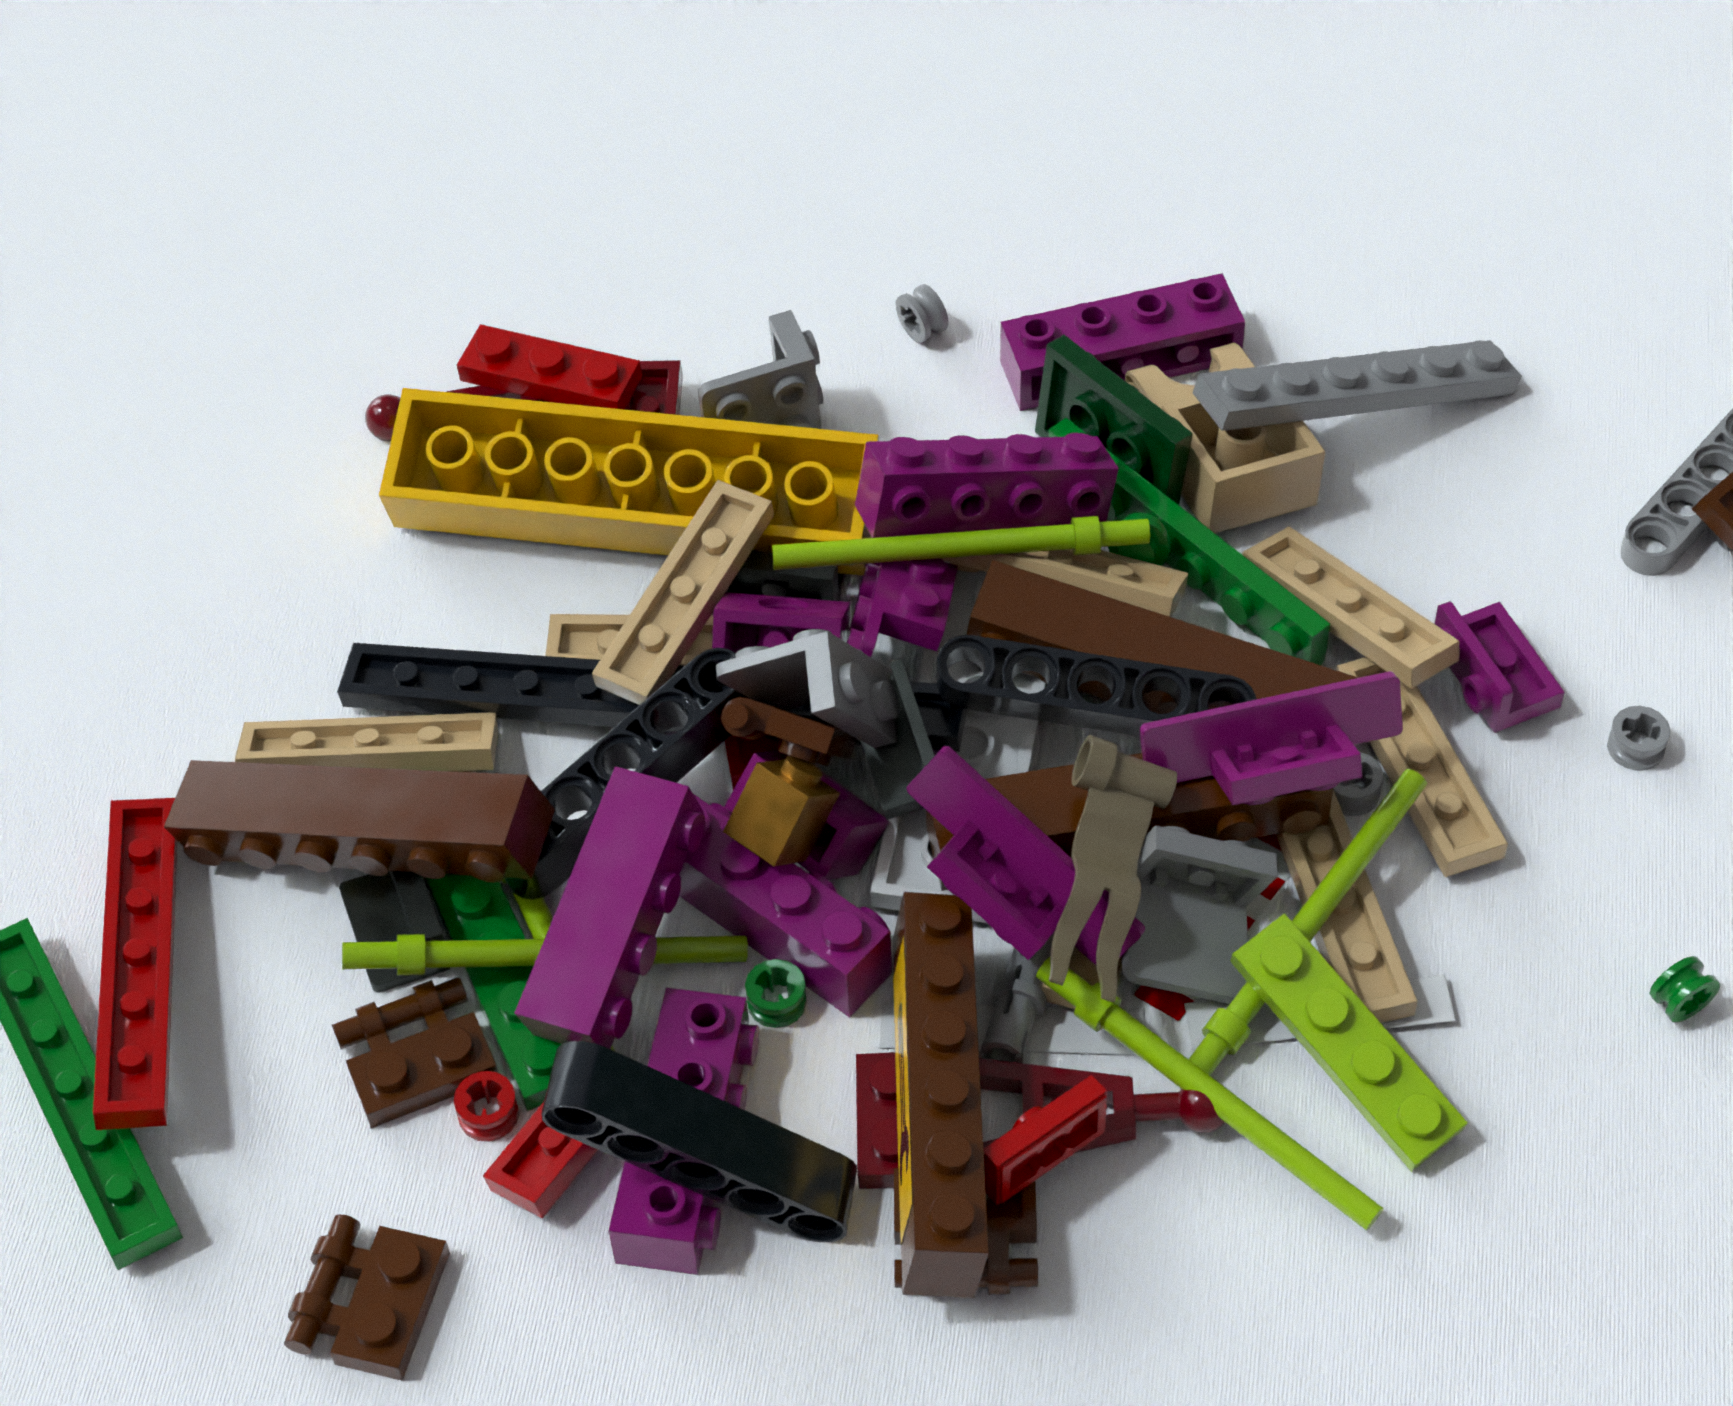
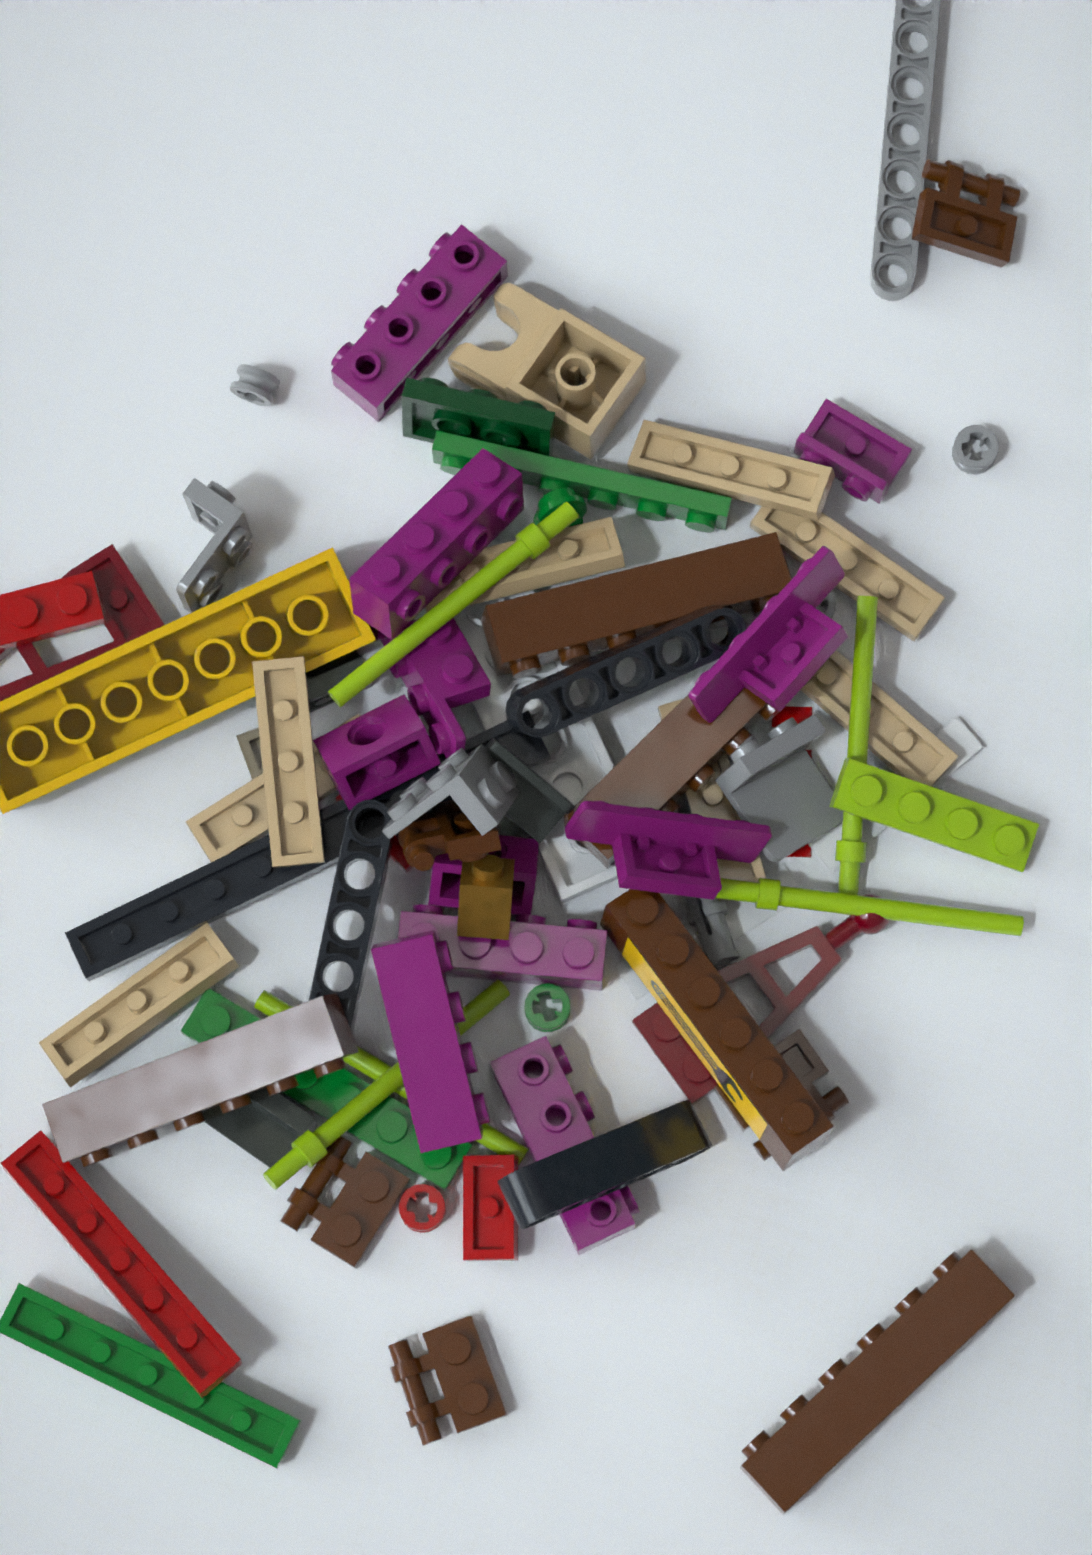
camera: 35 degrees left, 25 degrees up
red plate [983,1075,1108,1205] -> none
dark tan flag [1049,735,1177,1003] -> none
light grey plate [1192,340,1522,431] -> none

